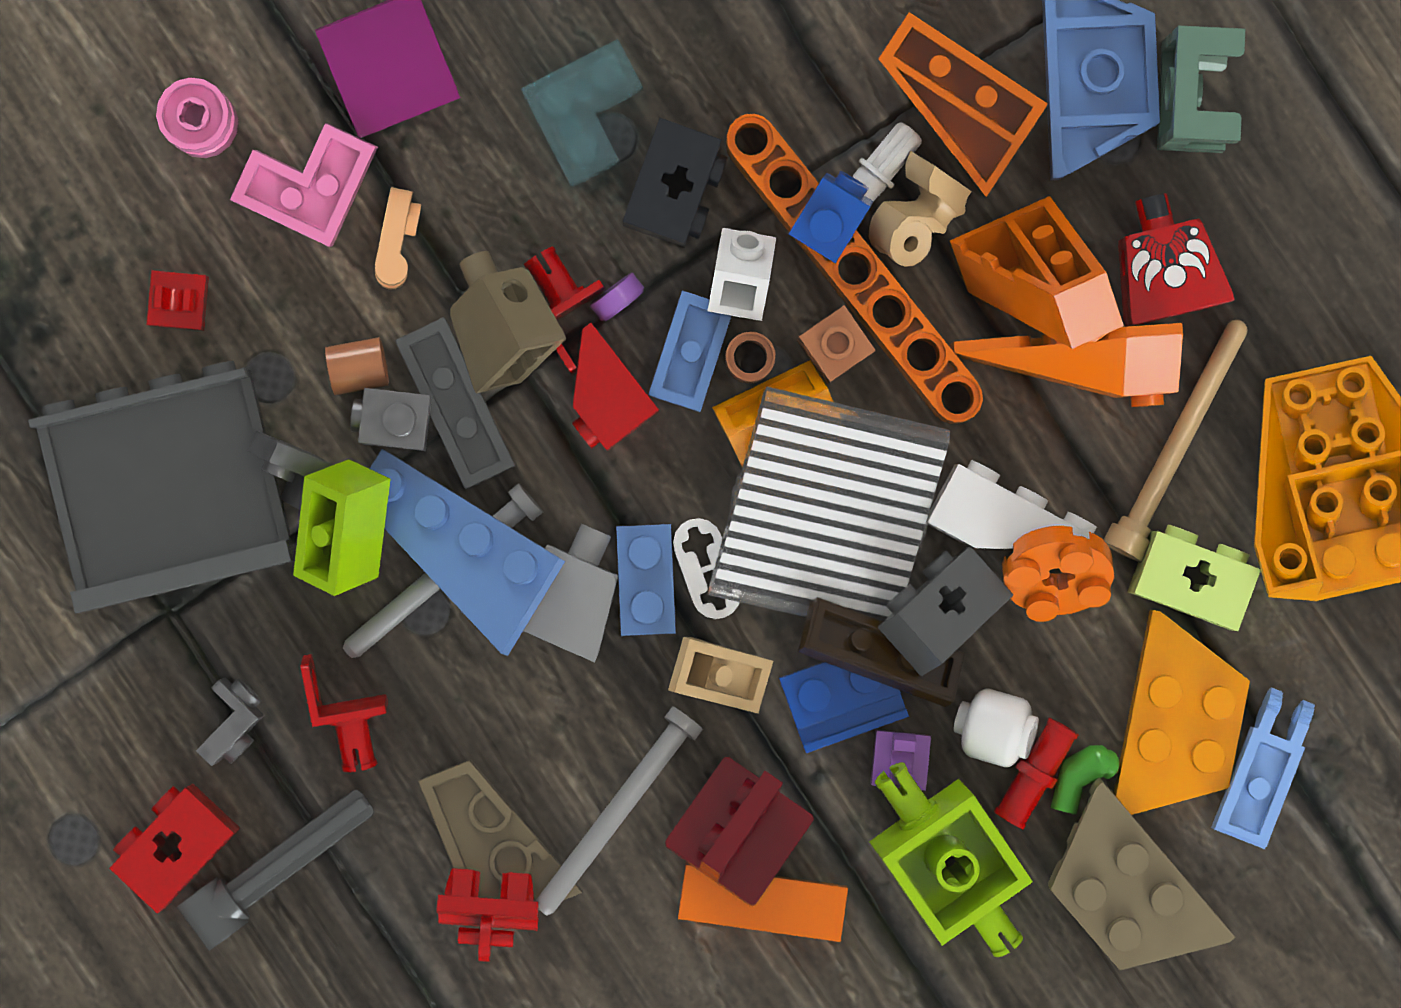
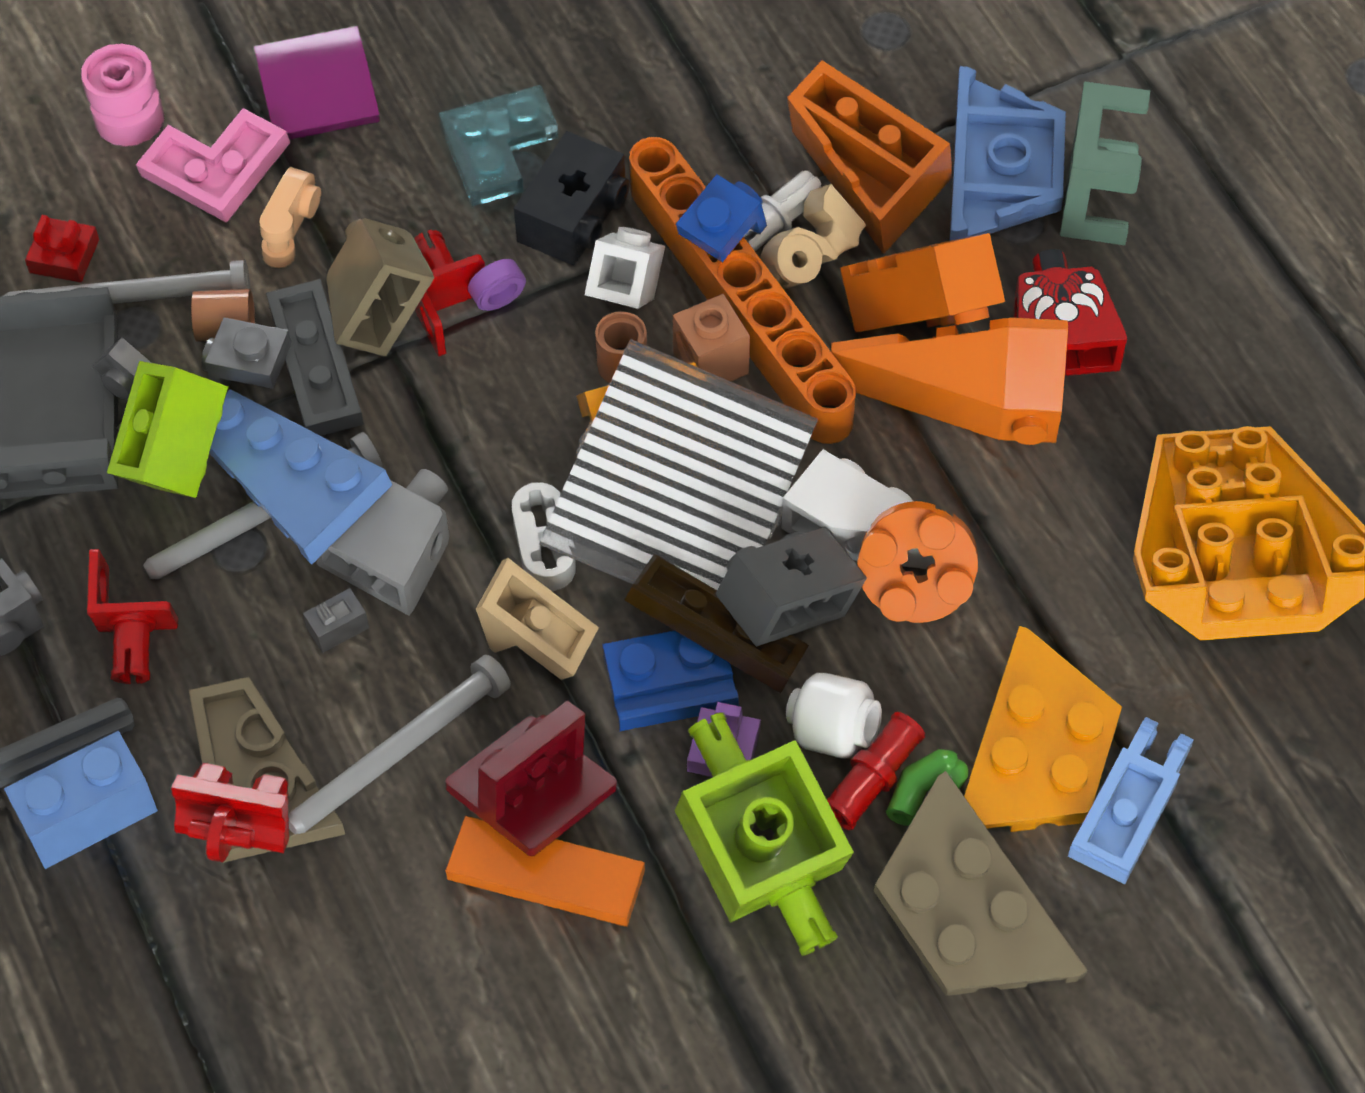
camera: 10 degrees right, 30 degrees down
red slope [572,323,659,452] -> none
medium blue plate [616,524,676,636] -> none
medium blue plate [648,291,731,412] -> none
tan piece [1103,320,1247,562] -> none
yellowish green brick [1127,525,1261,631] -> none
none -> light grey bar [3,260,250,304]
none -> medium blue brick [4,730,158,869]
none -> flat silver piece [303,588,369,653]

